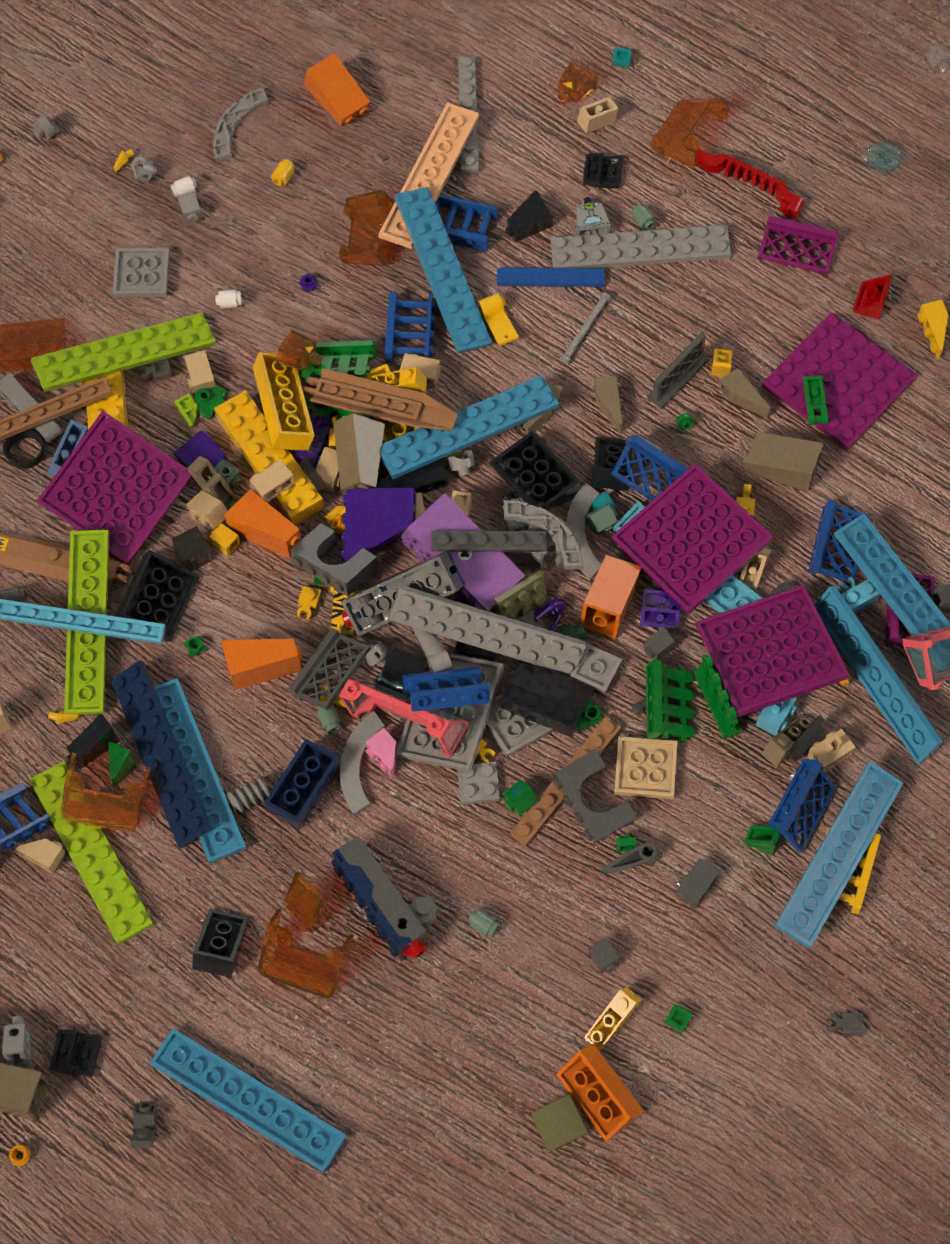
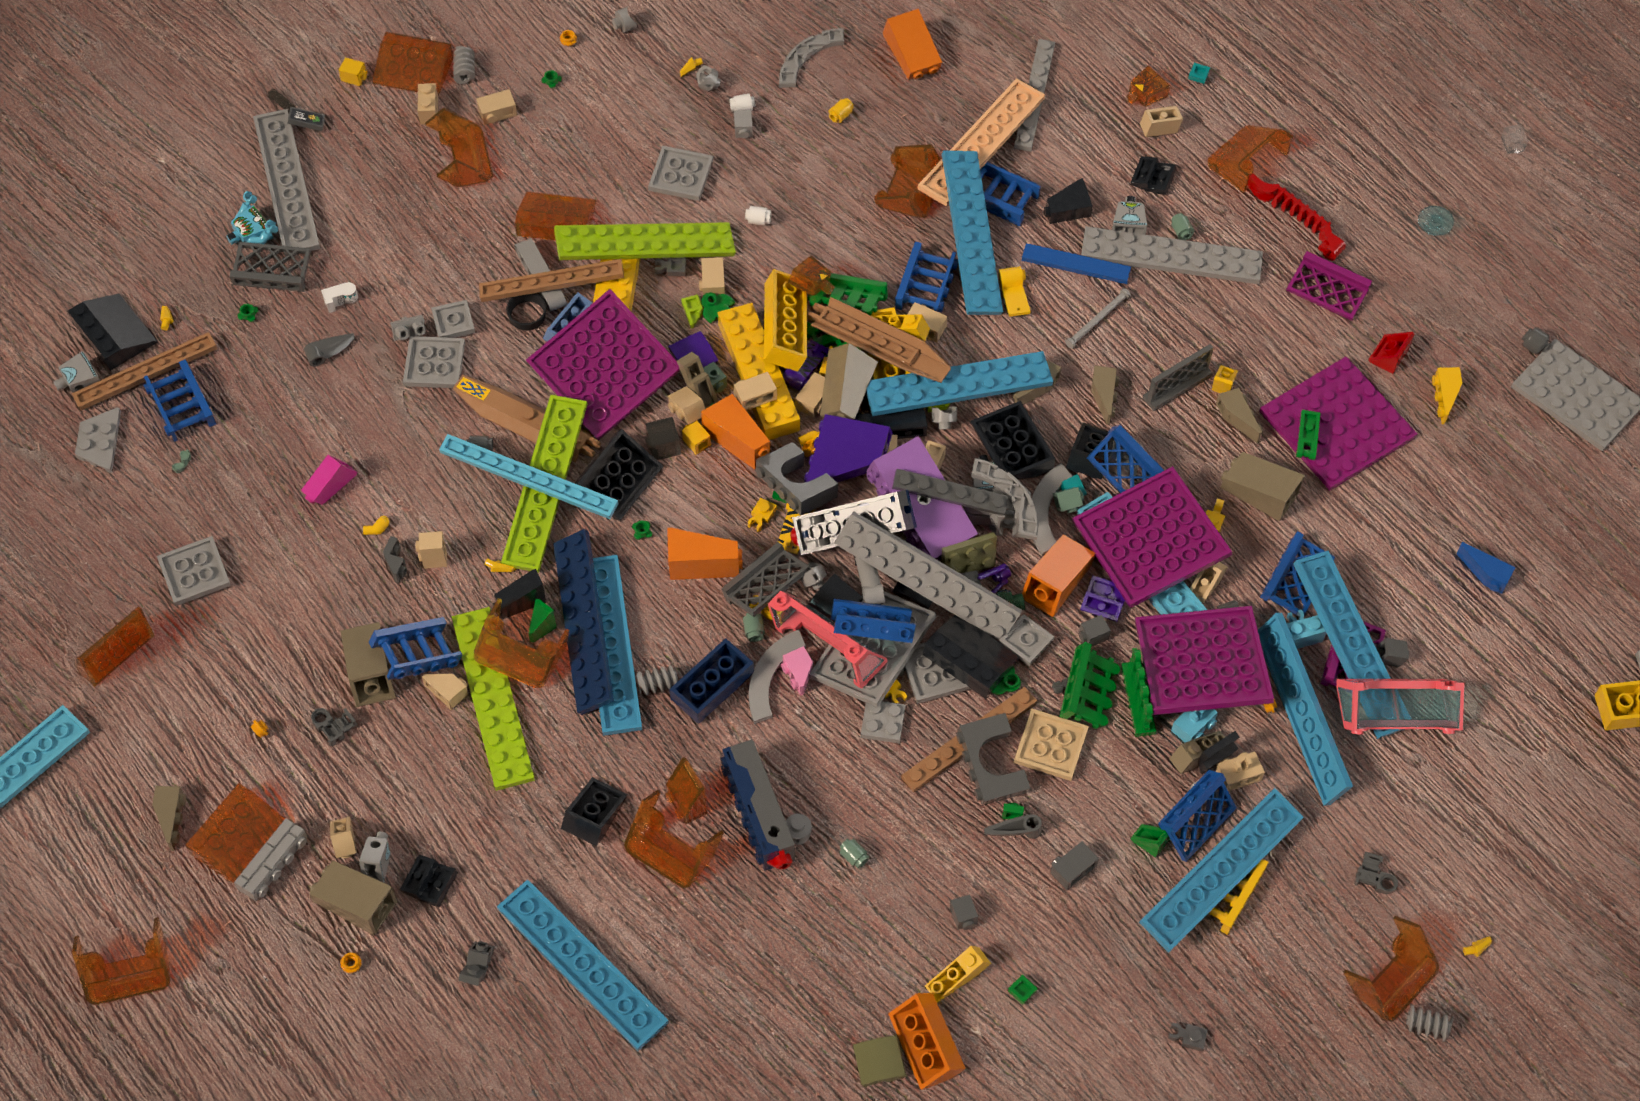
camera: 10 degrees right, 5 degrees down
clear smoke axle [299,459,326,491] -> none
dark purple plate [300,274,318,292] -> none
green brick [502,780,538,816] -> none
green plate [676,413,695,430] -> none

